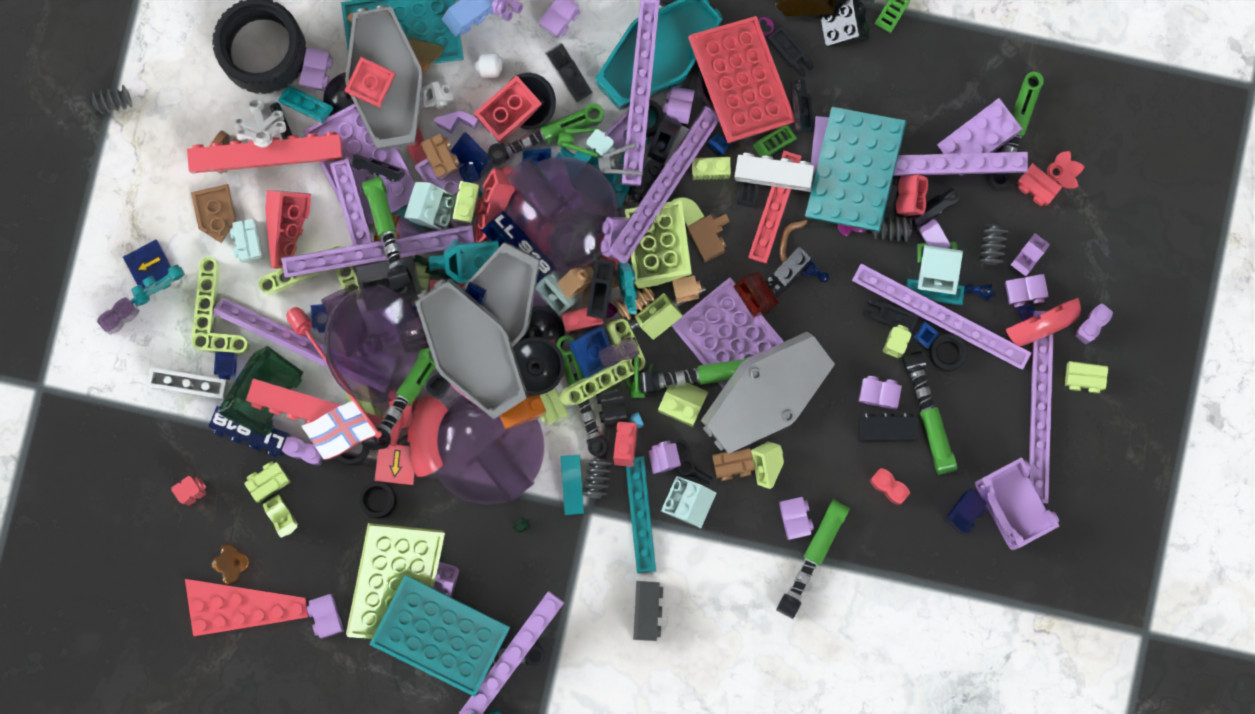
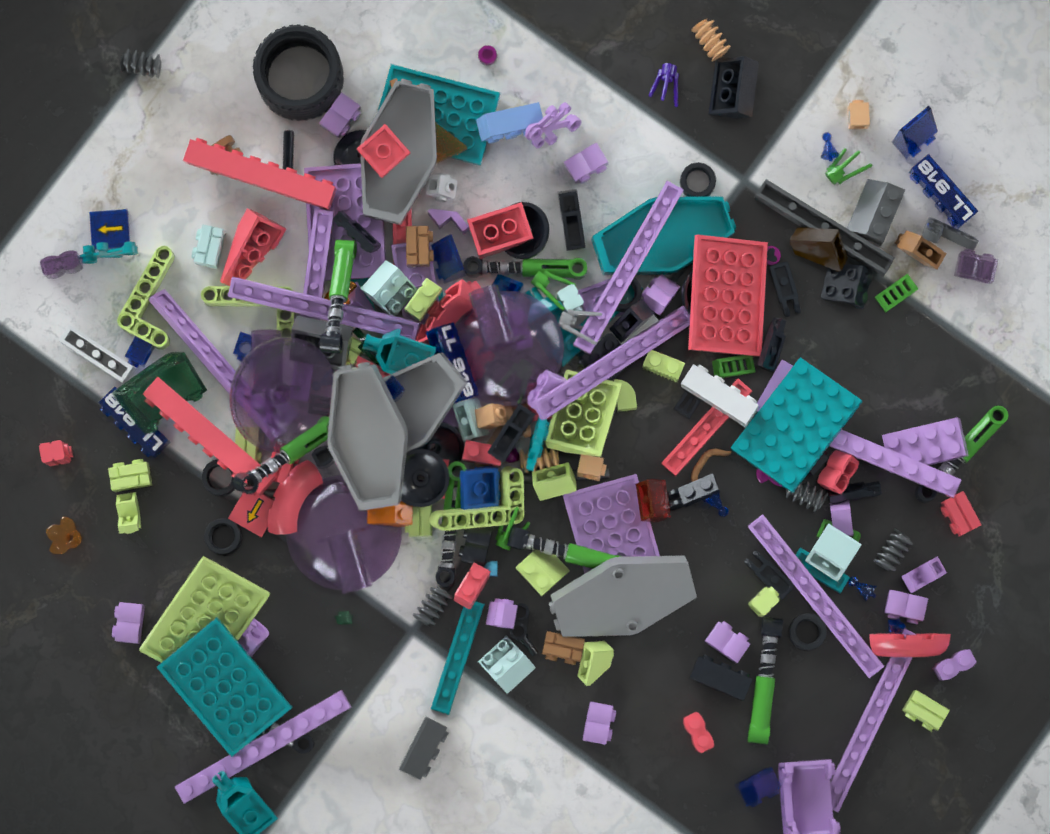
camera: 20 degrees right, 0 degrees up
coral wing [185,579,309,636] -> none
medium nougat tile [191,184,236,243] -> none
white plant [234,99,286,147] -> none
teal tile [278,85,334,124] -> none
lavender brick [282,437,323,465] -> none
flag [286,307,382,460] -> none
clear blue piece [459,161,481,183] -> none
white head [475,53,504,78] -> none
teal slope [560,455,584,515] -> none
clear purple brick [598,337,640,367] -> none
medium nougat hinge [687,214,730,263] -> none
blue slope [707,133,732,157] -> none
piece [776,499,850,619] -> none
blue slope [914,322,939,349] -> none
coral plate [1046,151,1084,189] -> none

